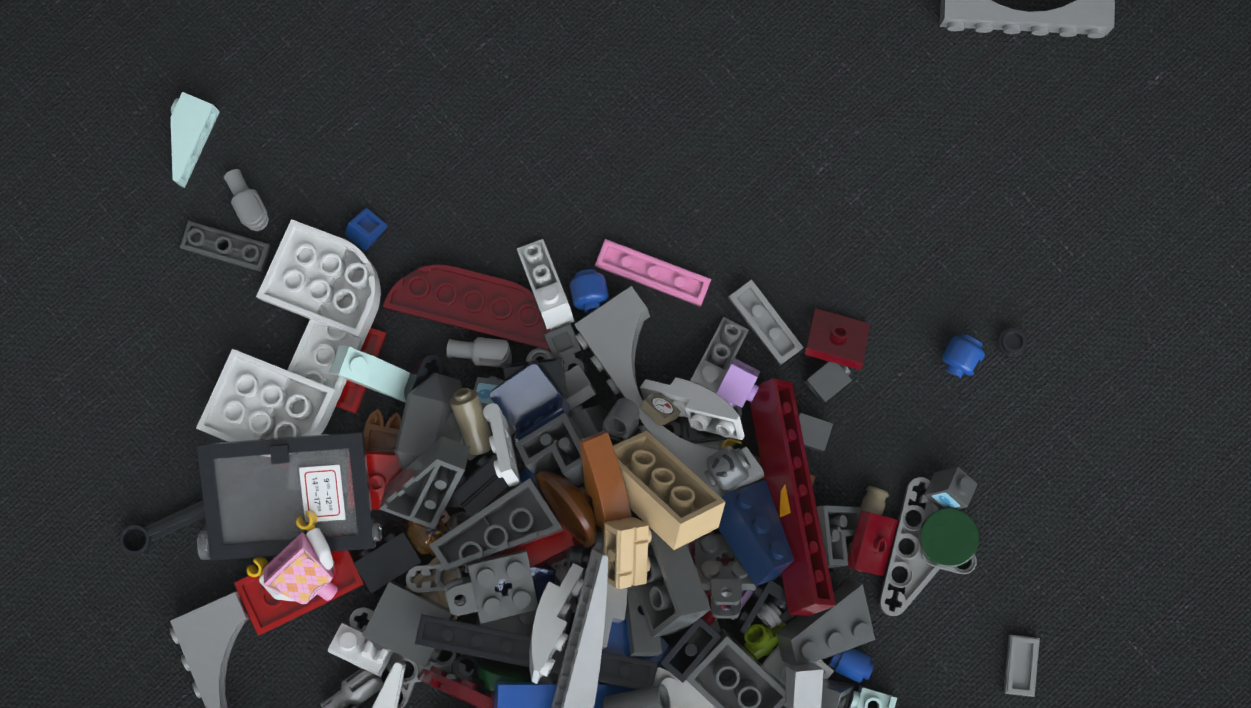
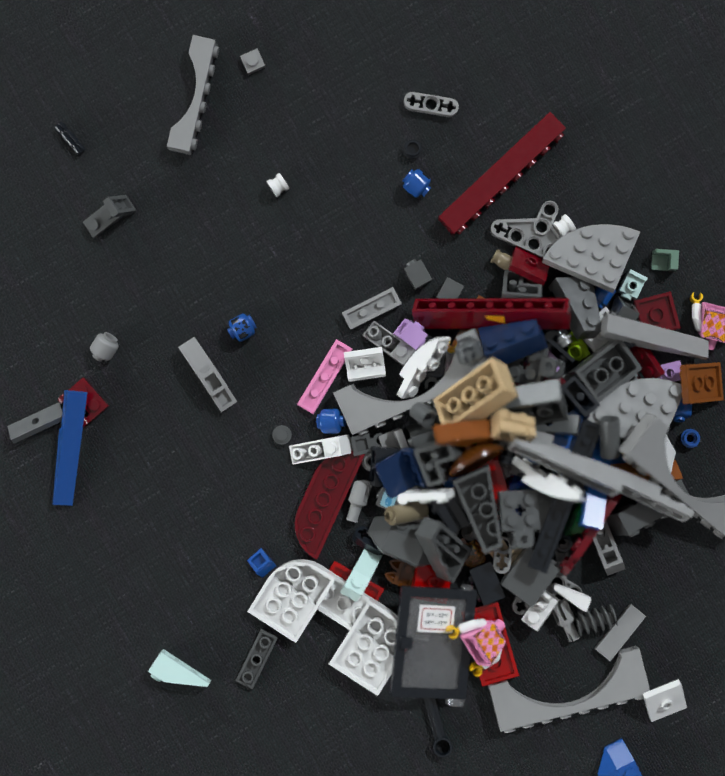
camera: 85 degrees left, 5 degrees up
light grey arm [223,169,269,231] -> none
dark tan tile [640,393,681,426] -> none
dark red plate [805,308,870,370] -> none
dark green tile [919,508,979,567] -> none
dark grey brick [925,467,977,509] -> none
light grey tile [1003,635,1040,697] -> none
none -> light grey slope [178,337,237,412]
none -> blue head [227,313,257,342]
none -> light grey plate [240,48,266,75]
none -> white wheel [266,173,290,197]
none -> dark grey plate [272,425,292,444]
none -> white bracket [344,347,386,382]
none -> light grey beam [404,92,459,117]
none -> dark red brick [438,112,566,236]
none -> light grey plate [542,224,640,293]
none -> white wheel [552,214,576,237]

